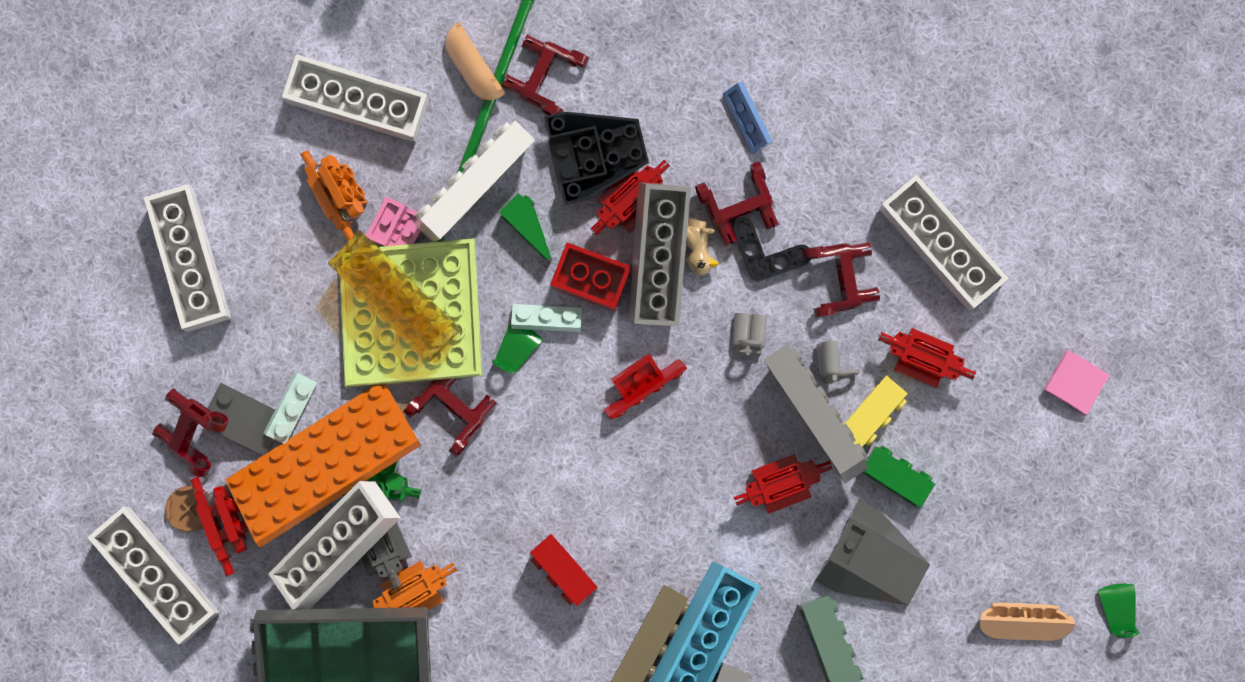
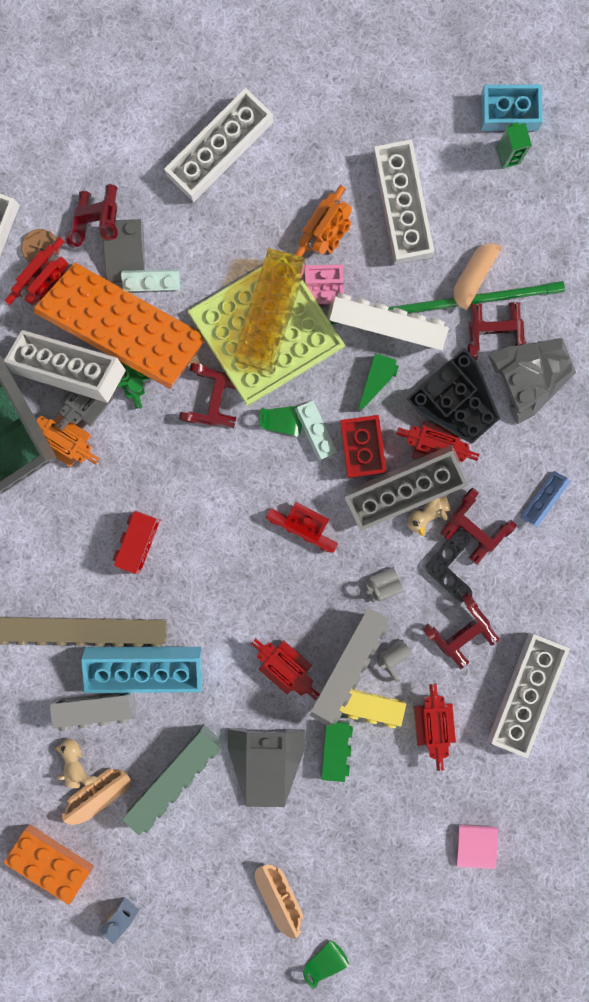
camera: 65 degrees right, 5 degrees up
none -> dark grey wedge [488,338,576,424]

